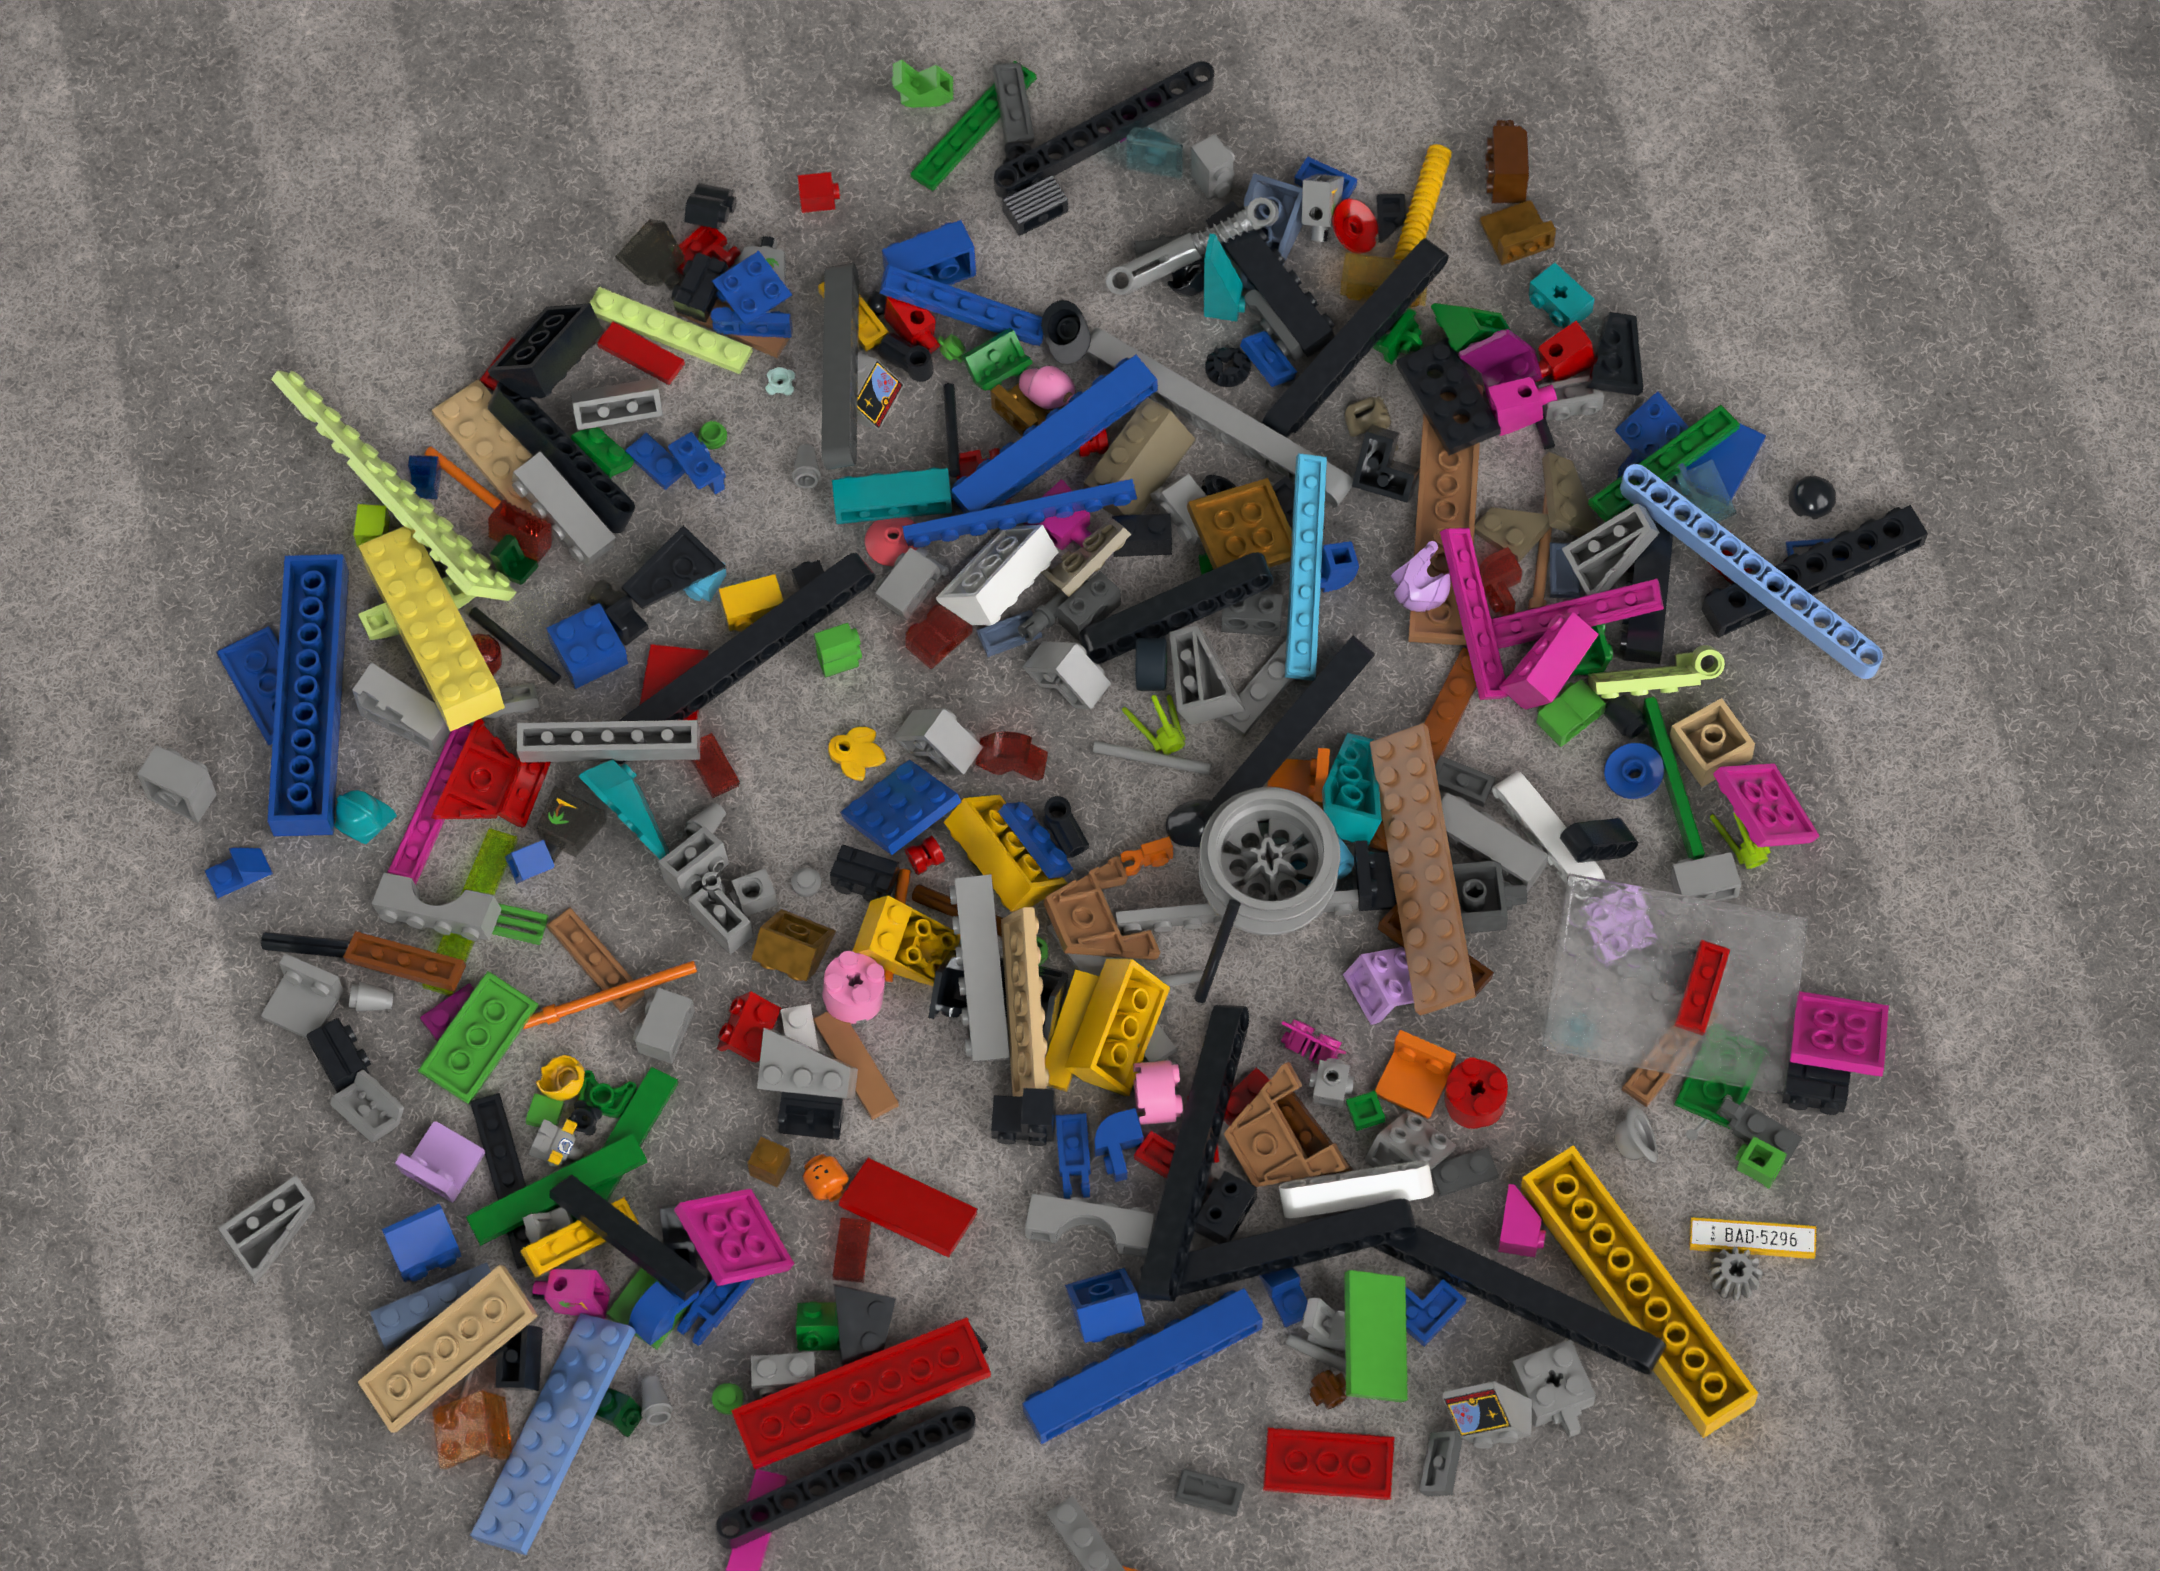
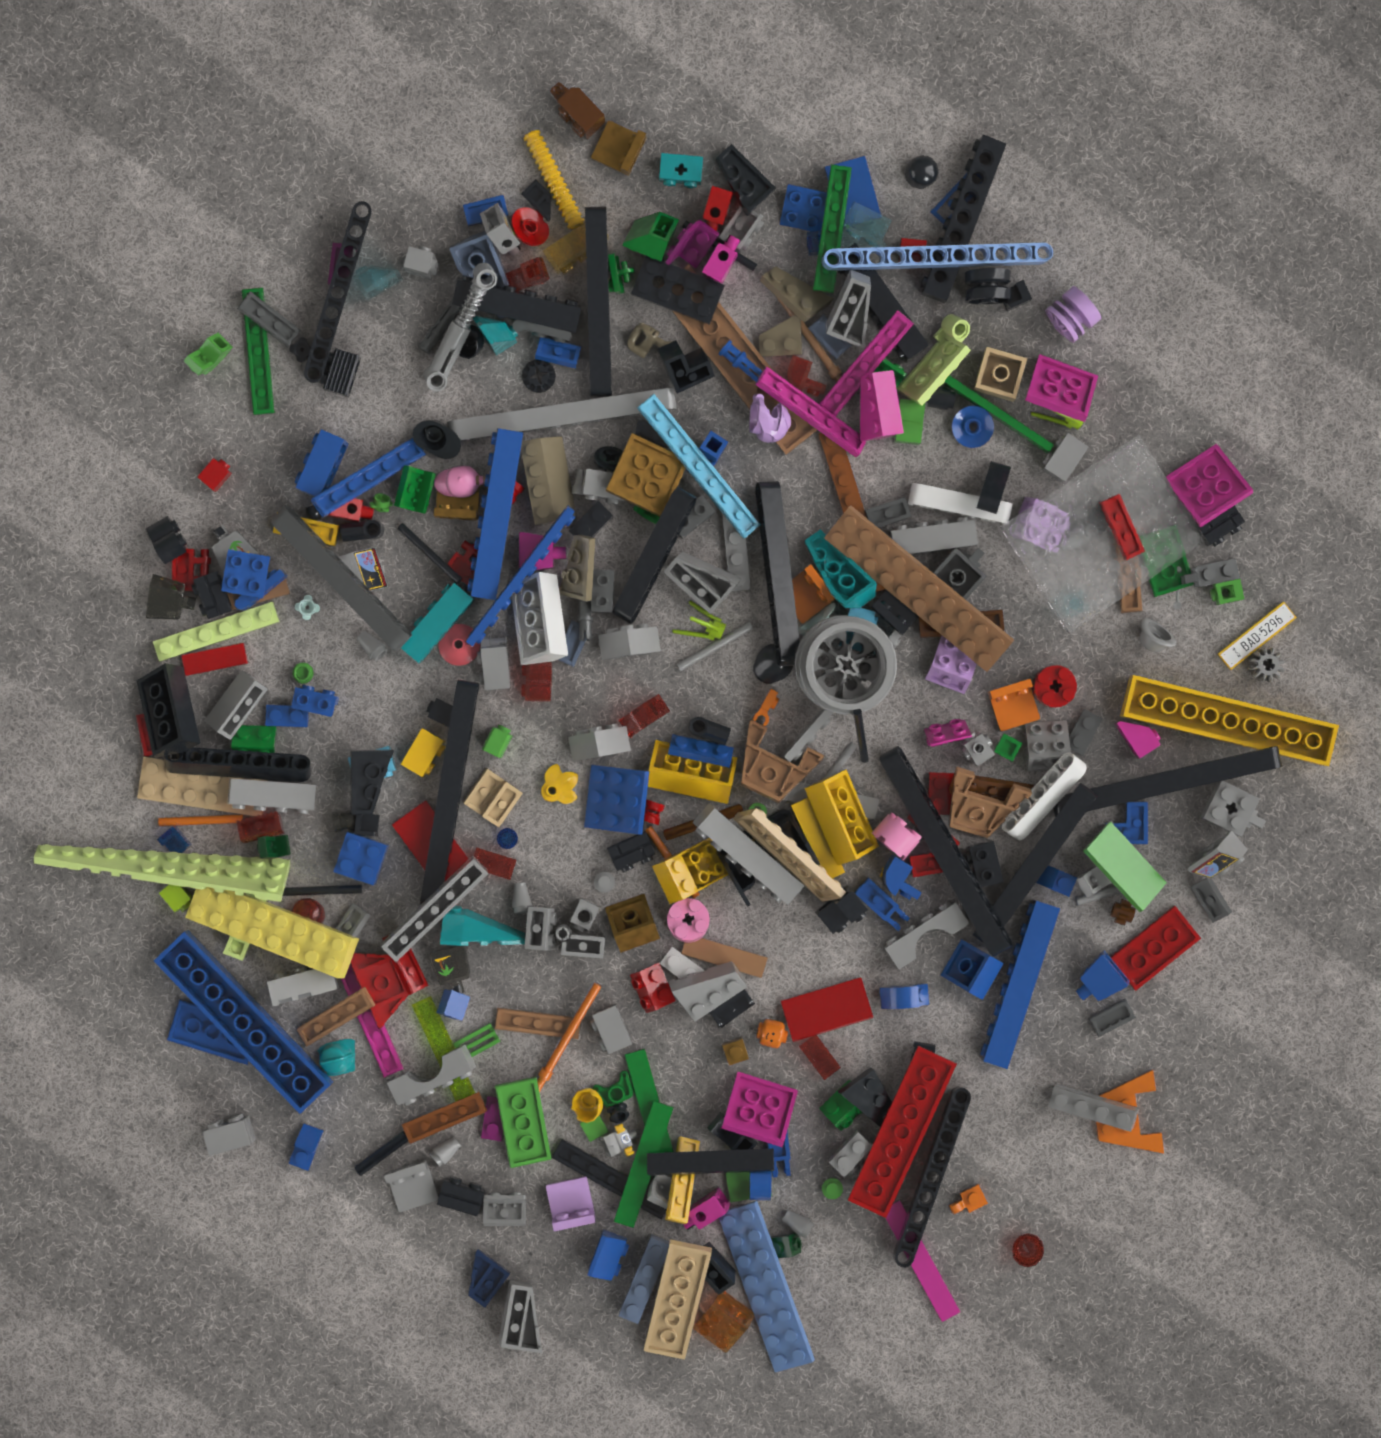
camera: 45 degrees left, 25 degrees up
black wheel [1135,638,1167,691] -> none
none -> medium nougat tile [296,987,375,1047]
none -> tan slope [463,768,523,827]
none -> dark blue wing [468,1249,511,1308]
none -> clear blue plate [497,828,518,849]
none -> clear red brick [505,257,550,291]
none -> blue pin [718,340,762,382]
none -> blue brick [880,984,929,1009]
none -> orange plate [949,1184,988,1214]
none -> black wheel [965,268,1012,305]
none -> black panel [1003,280,1032,312]
none -> lavender wheel [1045,286,1102,343]
none -> blue torso [1076,950,1130,1001]

